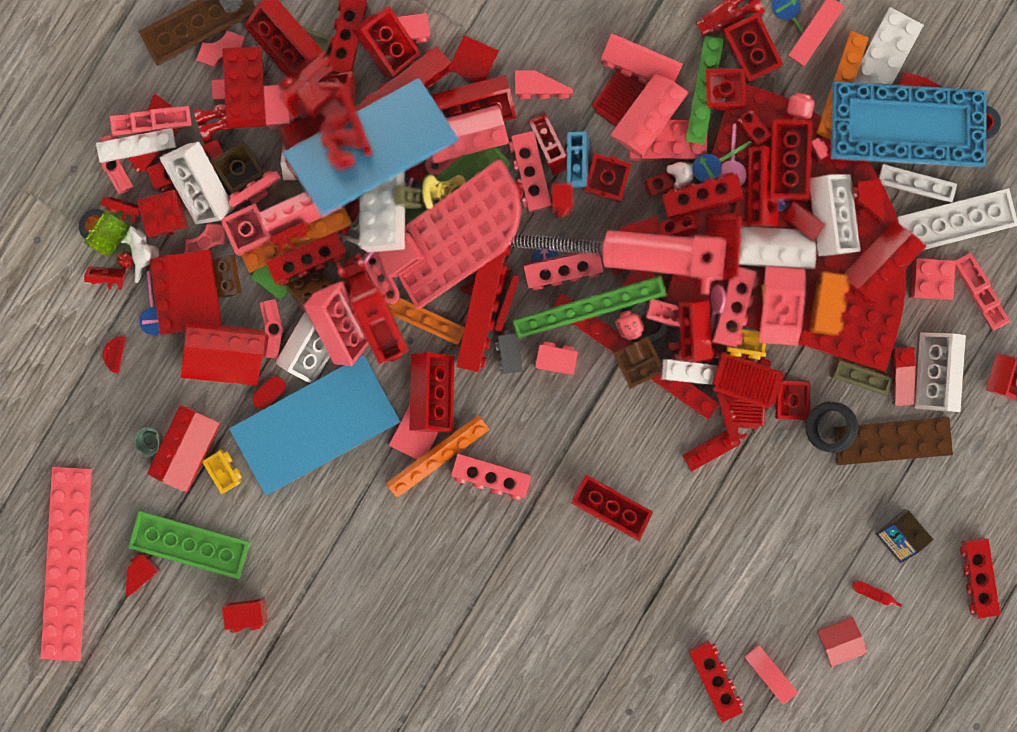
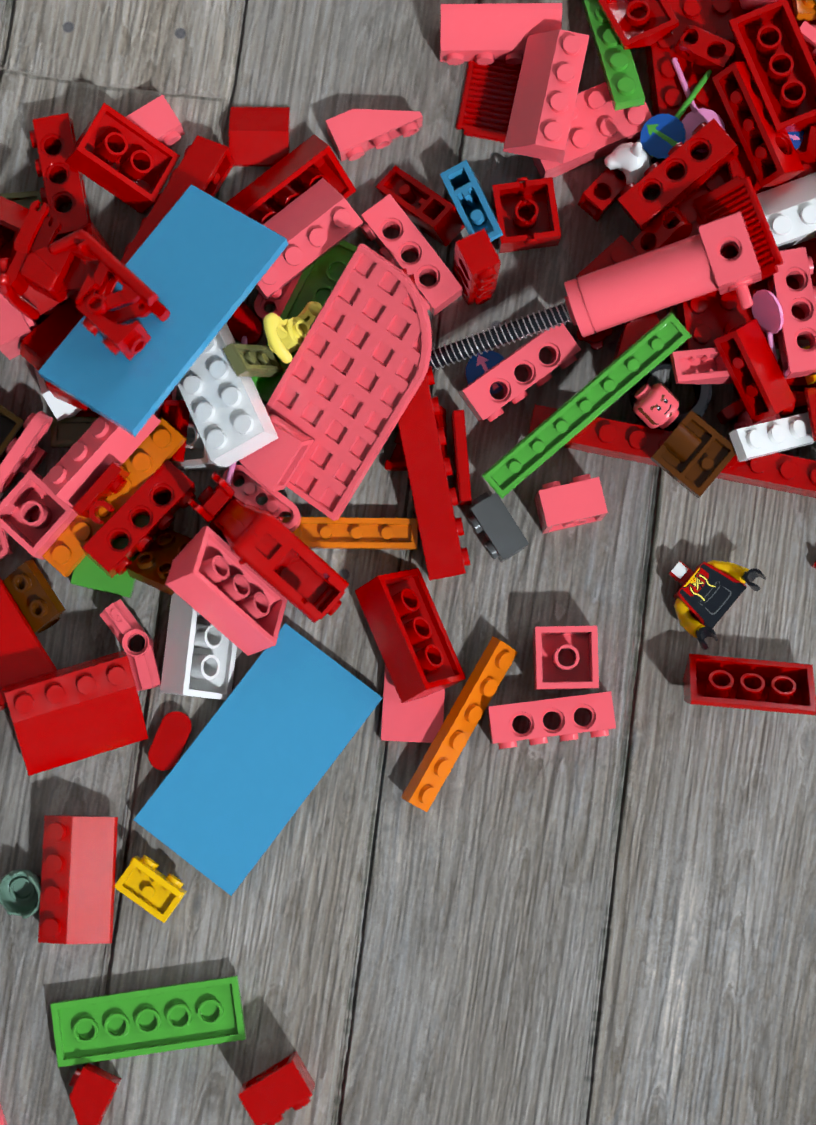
camera: 25 degrees left, 5 degrees down
none -> coral brick [533,626,599,690]
none -> torso [668,560,766,650]

